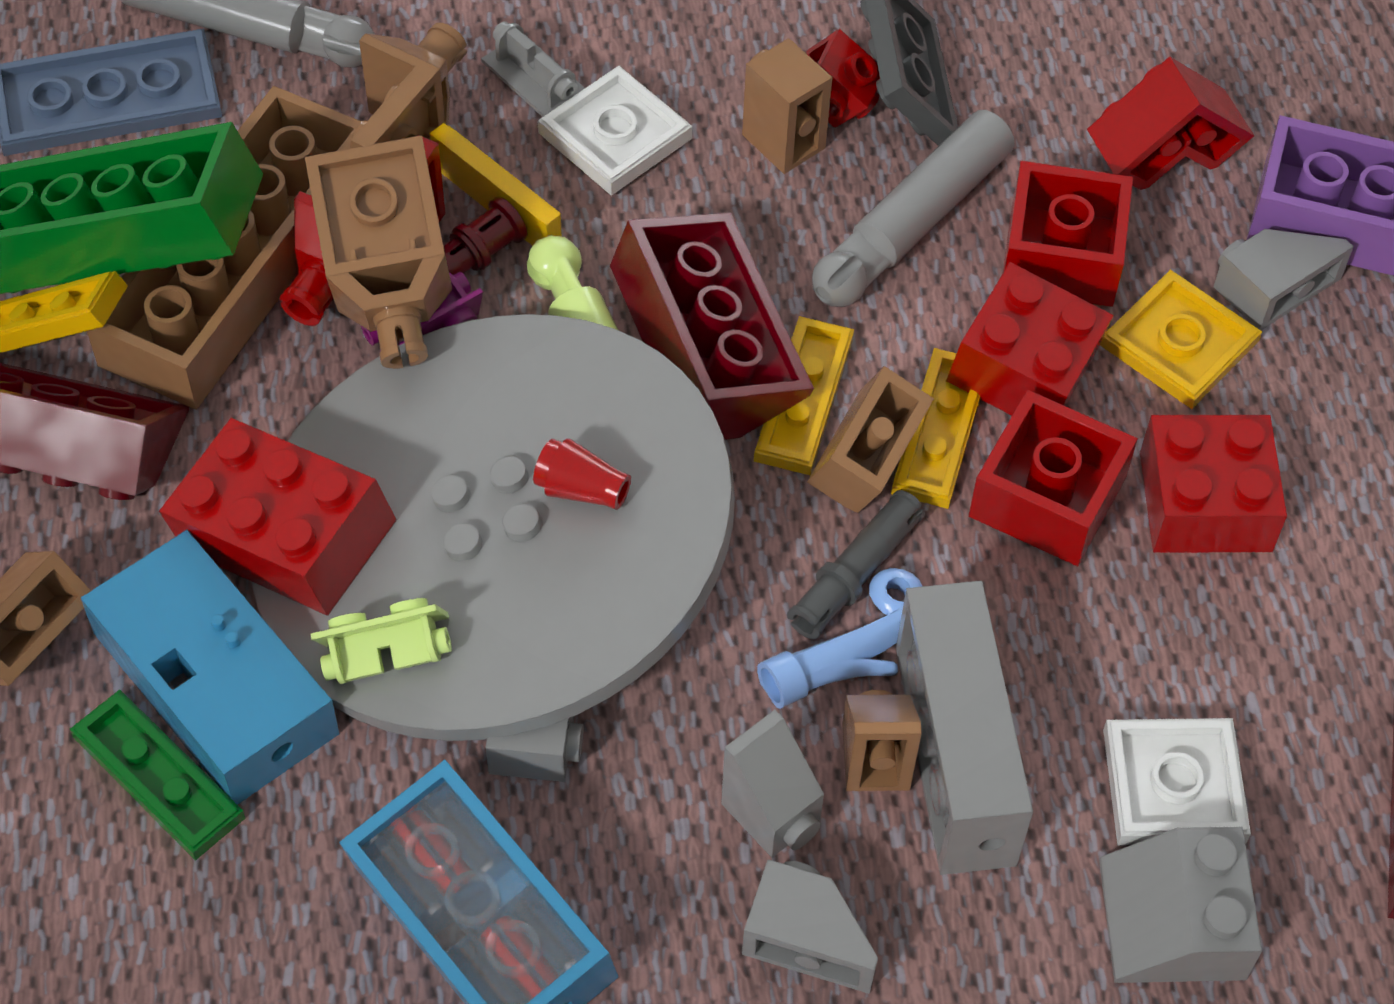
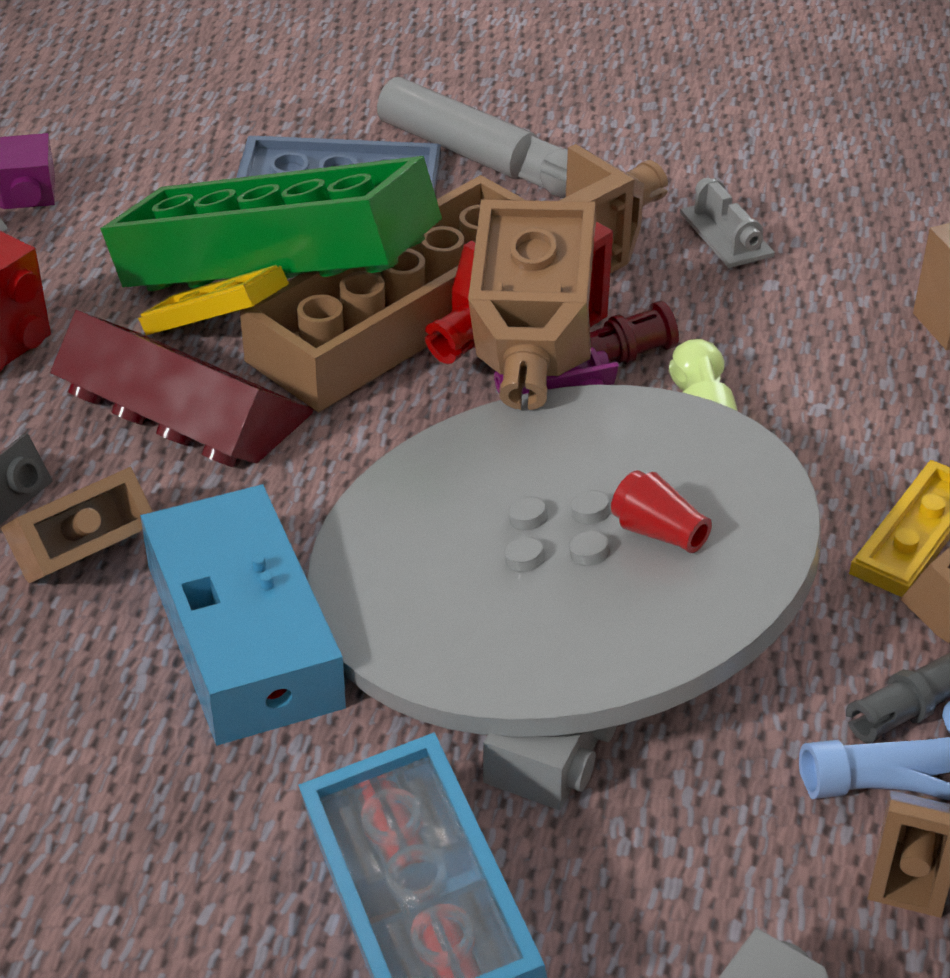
camera: 20 degrees right, 15 degrees down
green tile [70,689,246,861] -> none
red brick [159,418,397,616] -> none
yellowish green hinge [310,598,452,684] -> none
yellow tile [429,123,562,246] -> none
white plate [538,66,692,196] -> none
dark red slope [610,212,814,440] -> none
light grey slope [721,710,824,858] -> none

